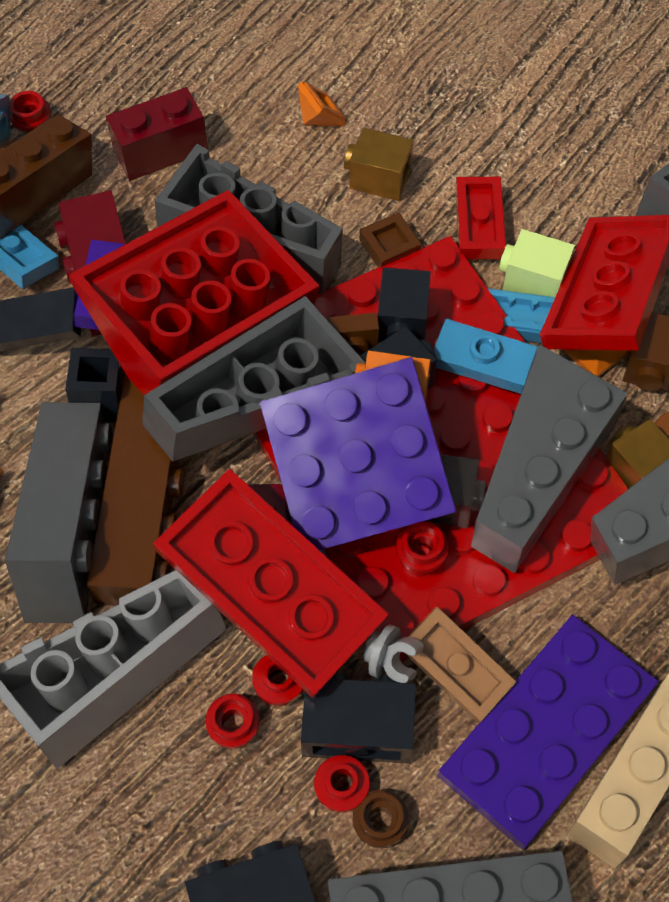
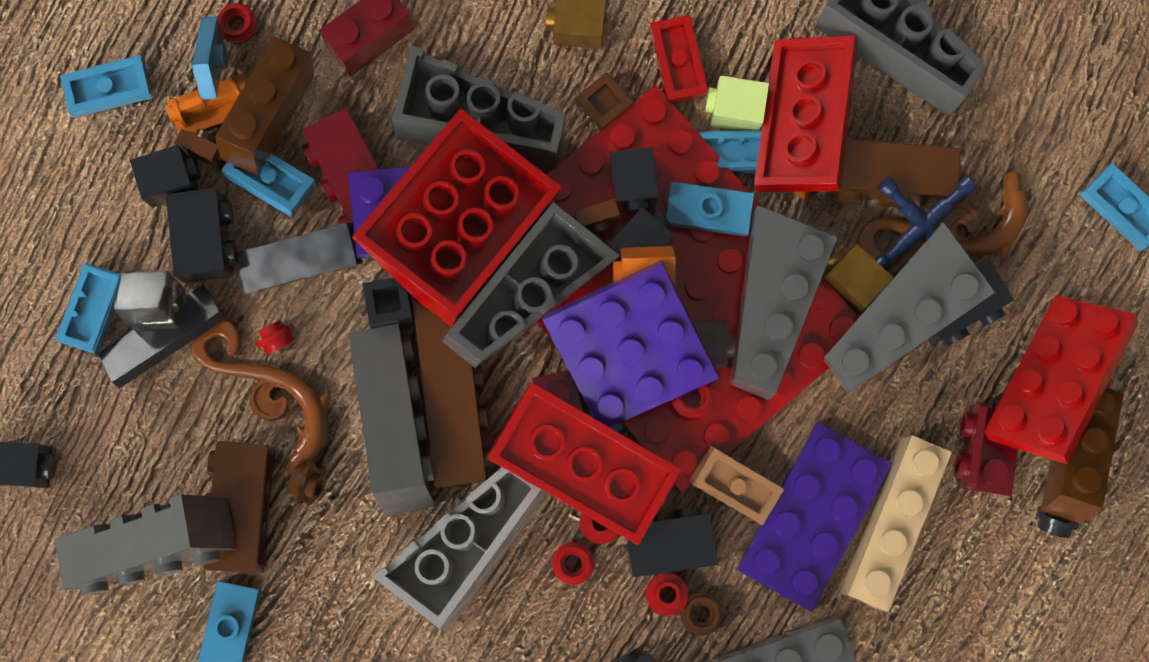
camera: 15 degrees left, 20 degrees up
light grey plate [364,624,424,683] -> none

